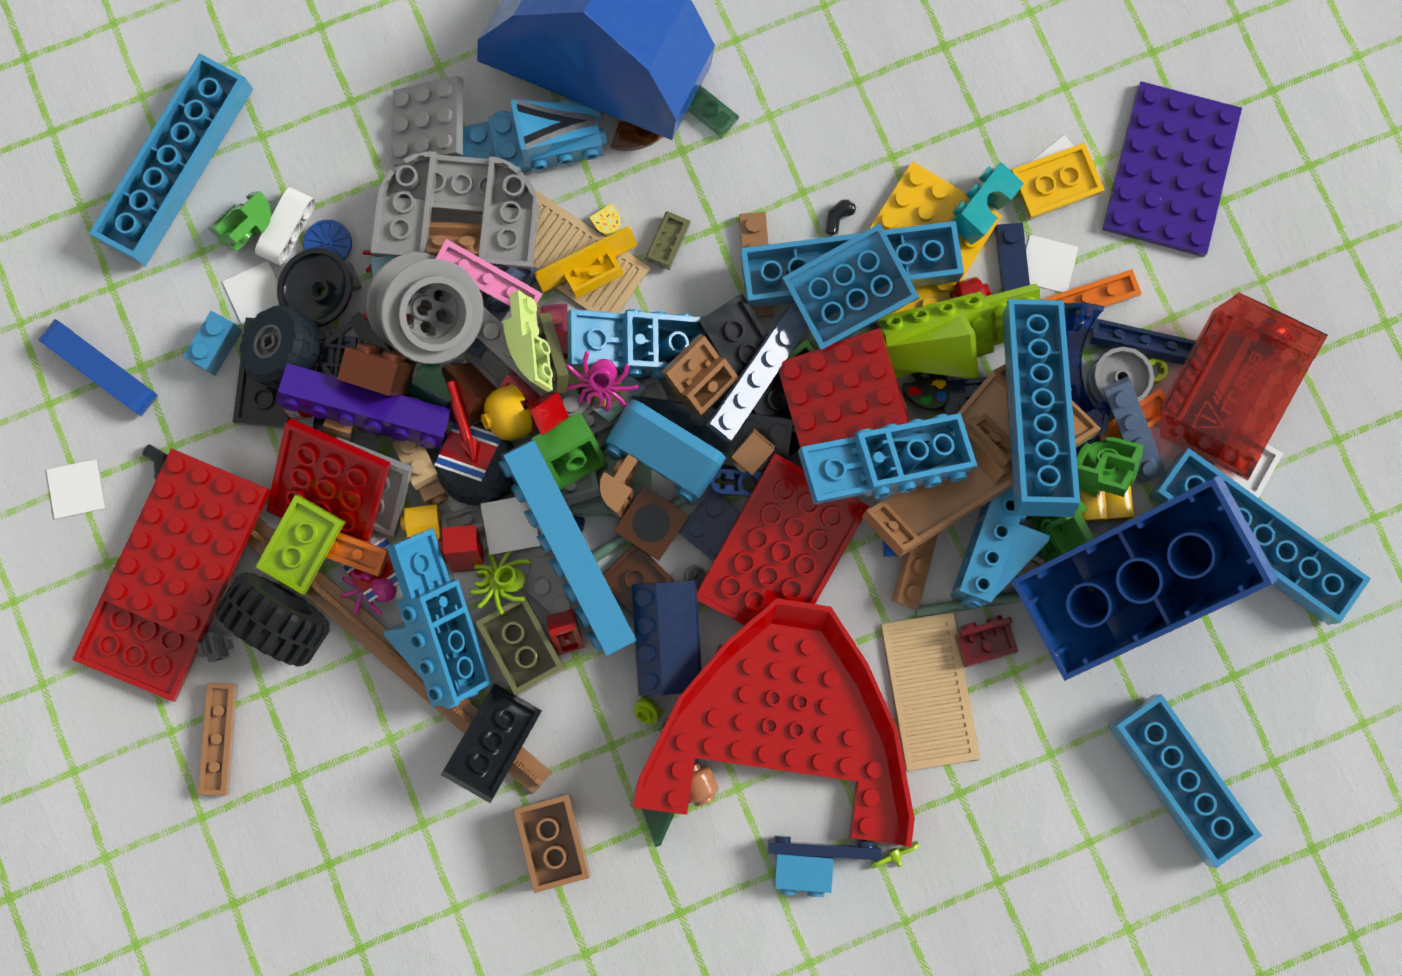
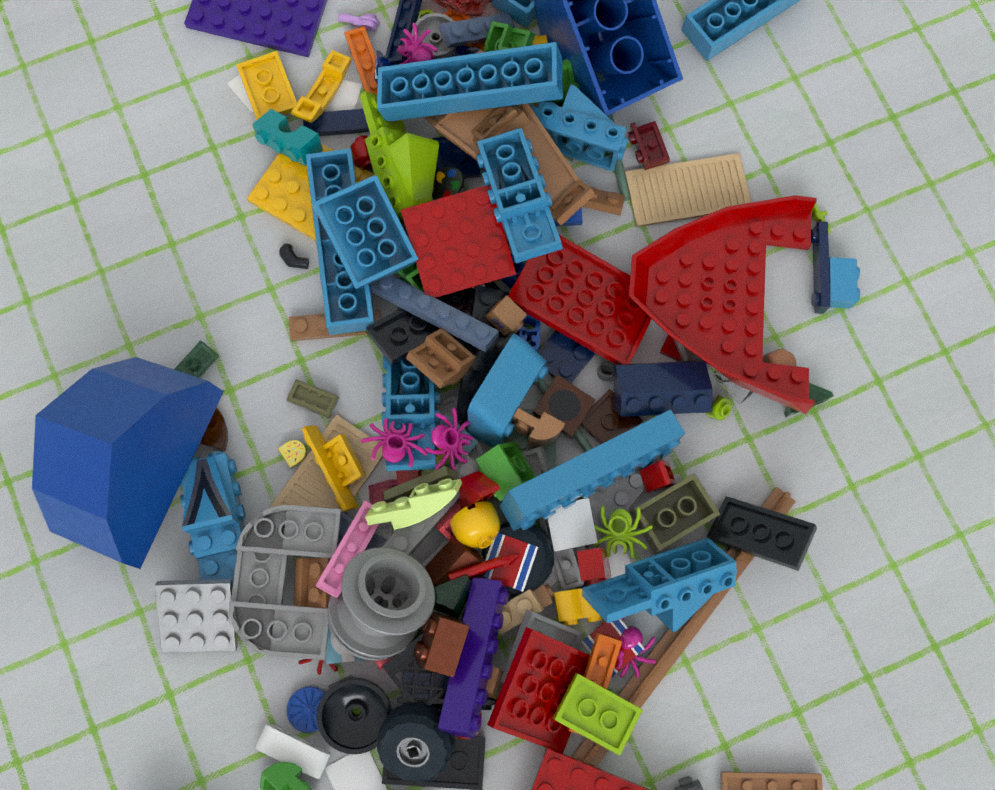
camera: 95 degrees left, 5 degrees down
black tyre [216,572,330,667] -> none
medium nougat brick [513,793,591,893] -> none
none -> yellow slope [291,50,352,123]
none -> lavender plate [338,13,380,31]
none -> dark pink animal [361,418,428,468]
none -> dark pink animal [397,23,438,64]

